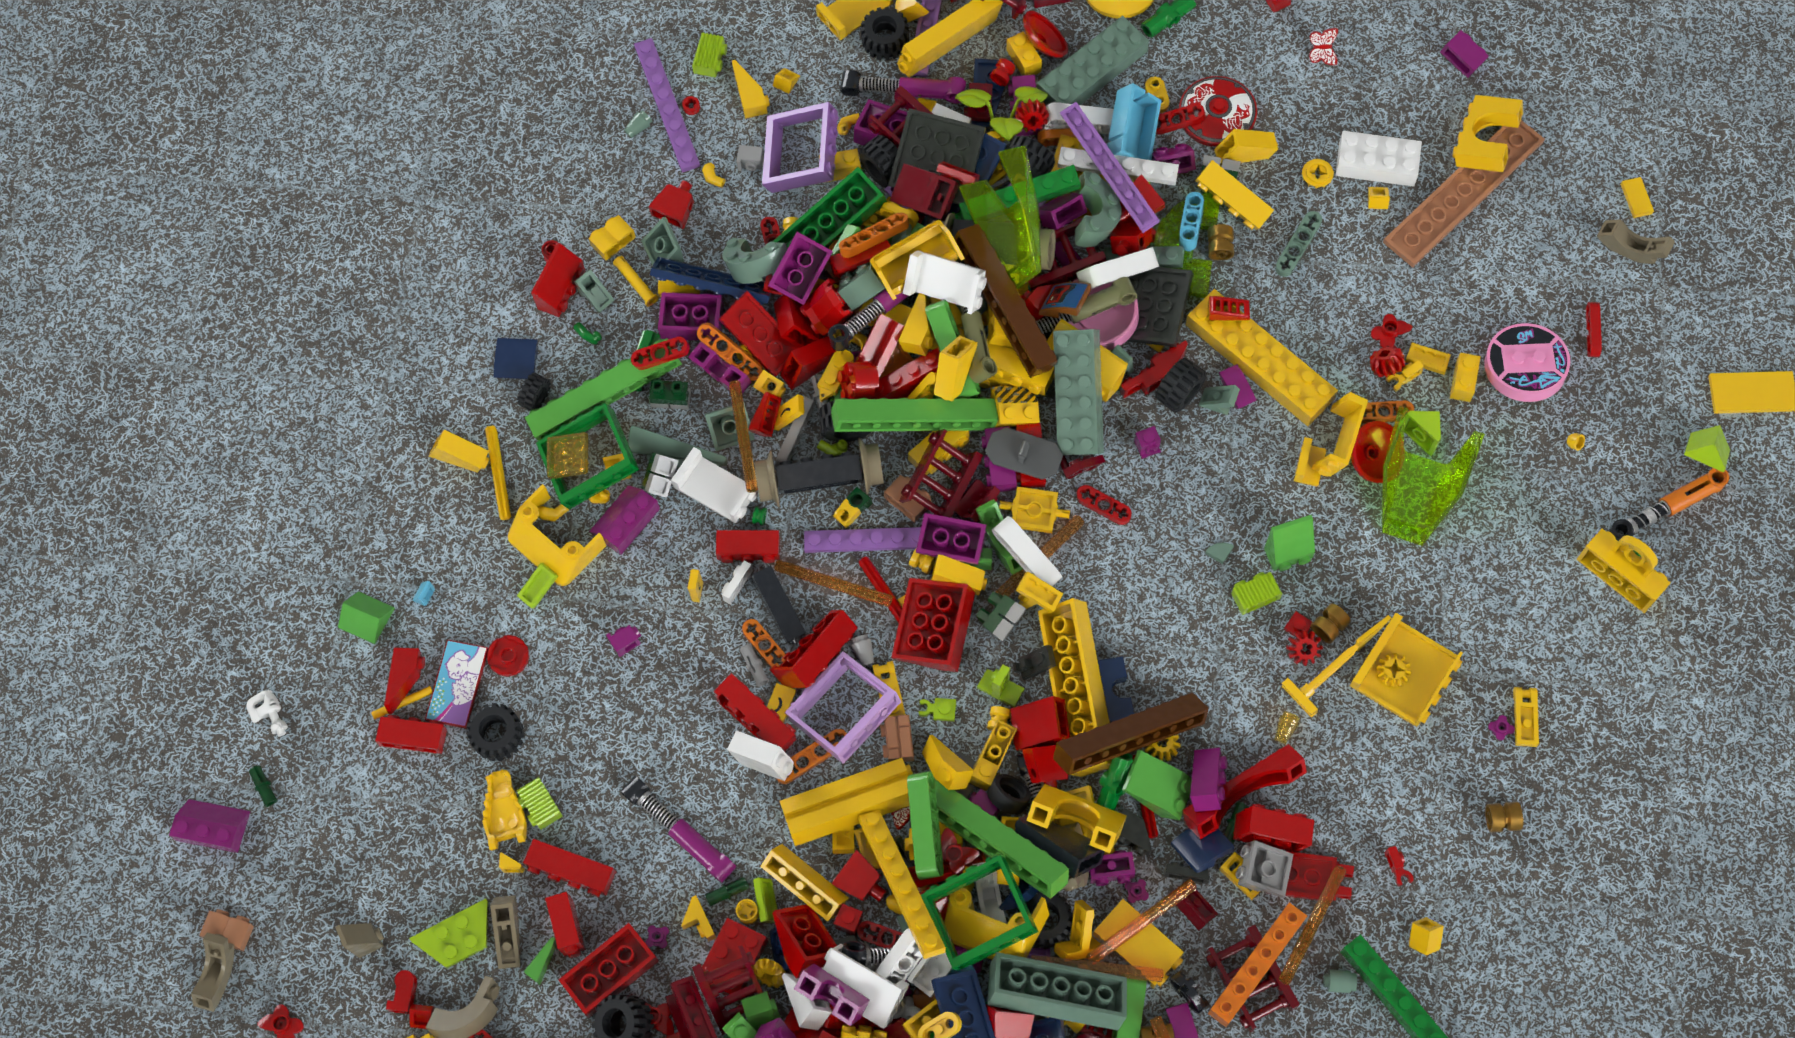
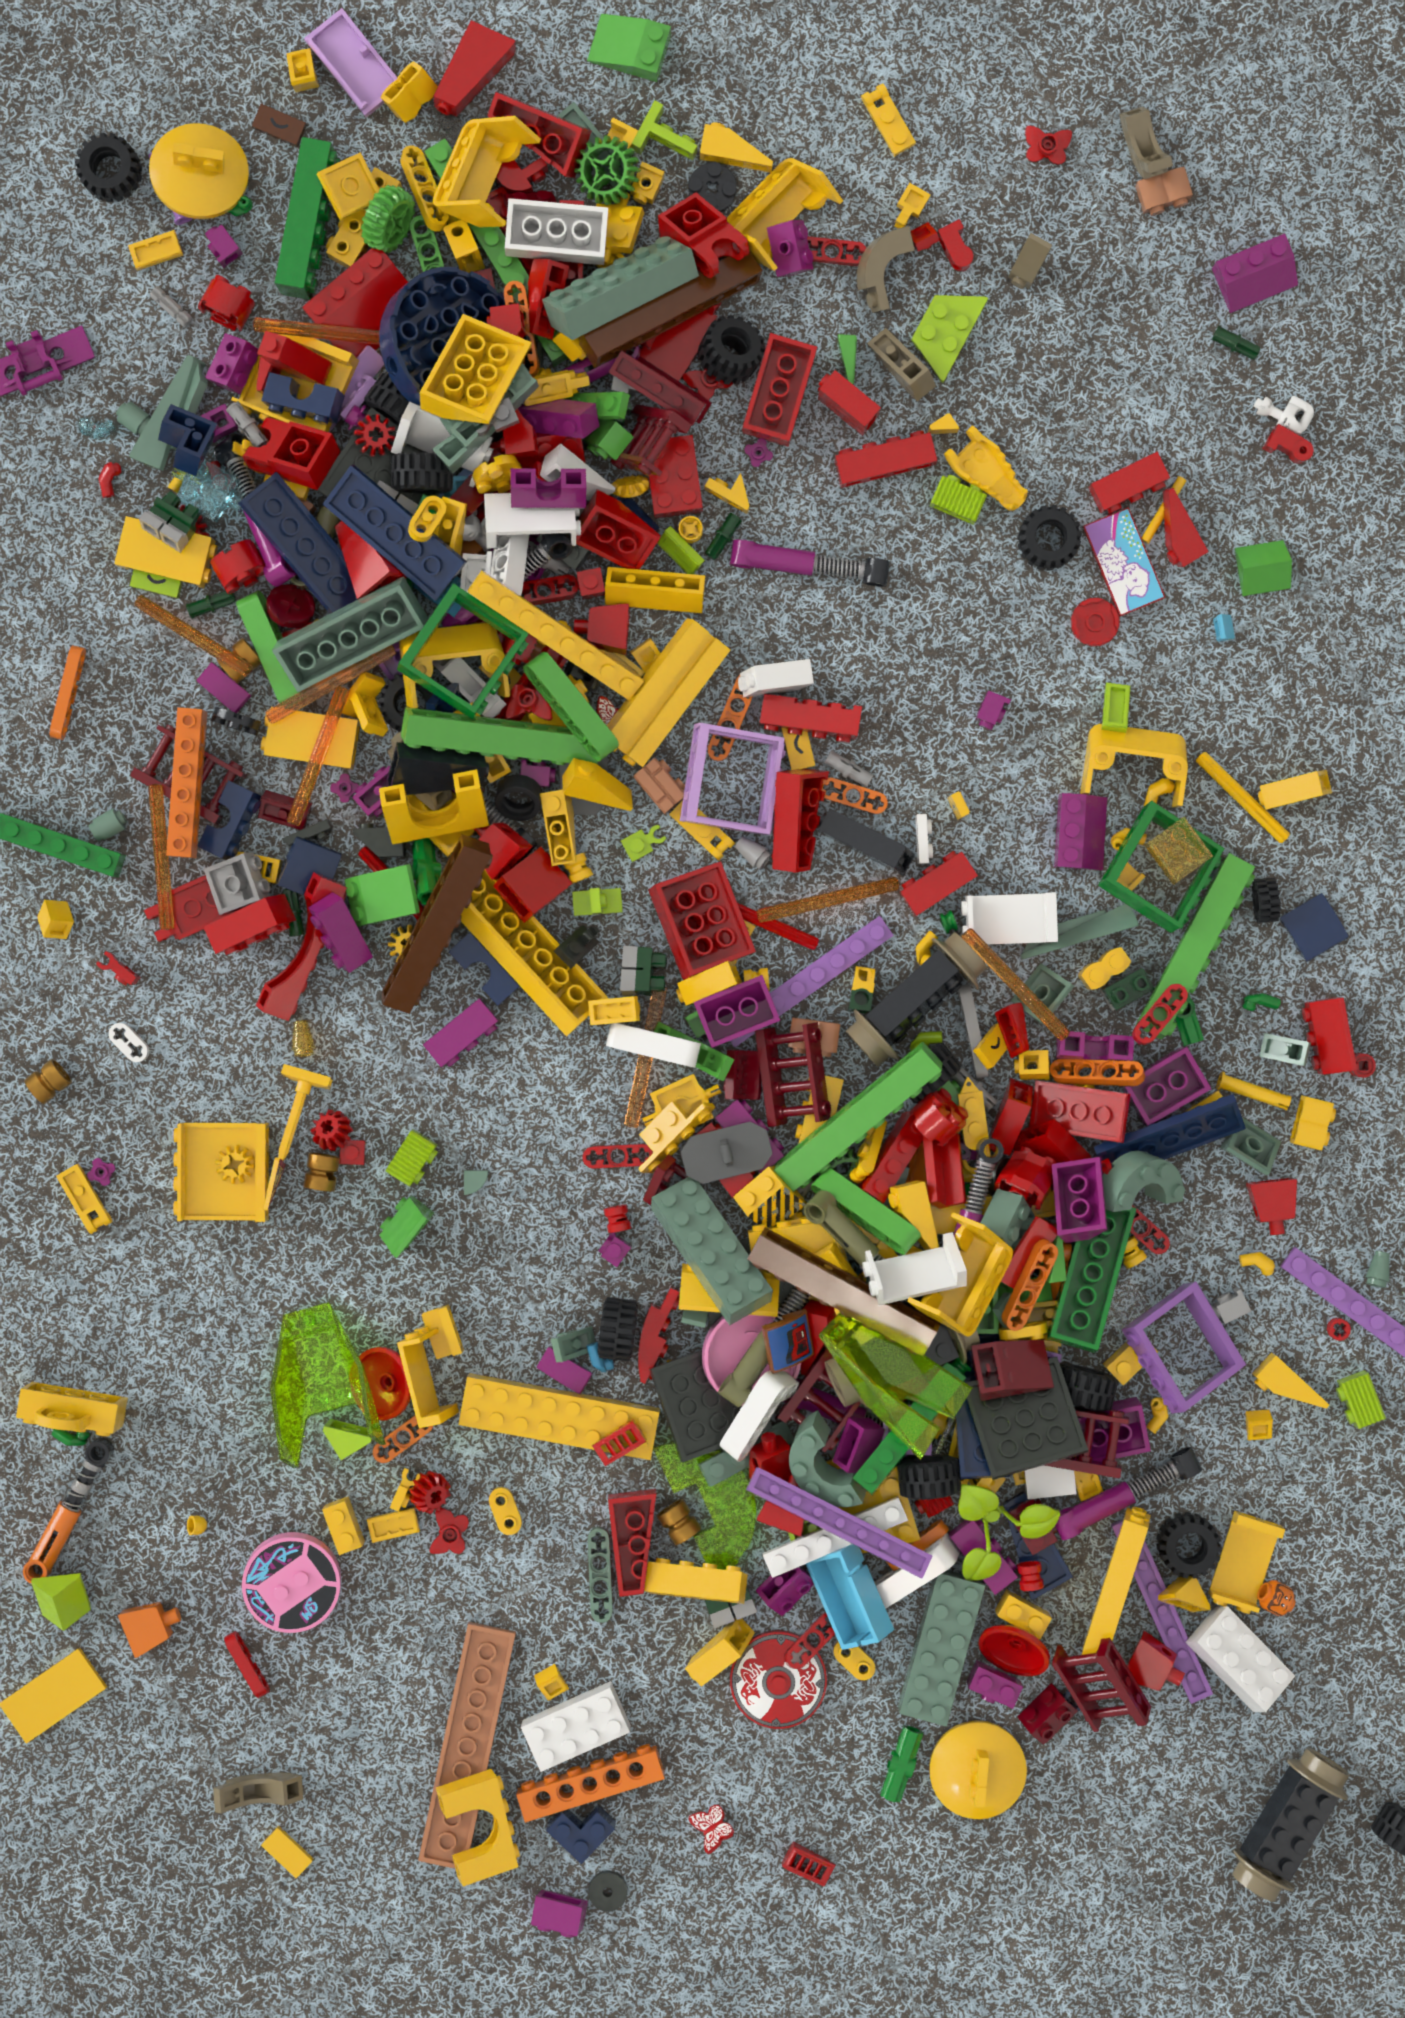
camera: 145 degrees right, 20 degrees up
hips [641,452,679,498] -> none
yellow slope [934,335,978,402] -> none
red plate [936,161,980,187] -> none
red gear [1015,98,1049,133] -> none
medium azure beam [1179,192,1204,251] -> none
yellow gear [1301,159,1334,189] -> none
none -> white beam [109,1023,150,1062]
none -> orange torso [118,1602,181,1658]
none -> dark blue arch [197,780,261,860]
none -> magenta brick [423,998,499,1068]
none -> yellow plate [489,1487,522,1535]
none -> orange brick [516,1744,665,1823]
none -> dark blue brick [546,1804,616,1864]
none -> dark azure arm [587,1342,614,1372]
none -> pearl dark grey piece [588,1870,627,1912]
none -> red wheel [603,1204,632,1233]
none -> red wedge [608,1489,656,1597]
none -> yellow bracket [638,1101,716,1173]
none -> yellow arm [916,931,938,966]
none -> magenta brick [966,1660,1023,1709]
none -> yellow brick [1078,947,1131,990]
none -> red leg [1262,424,1314,464]

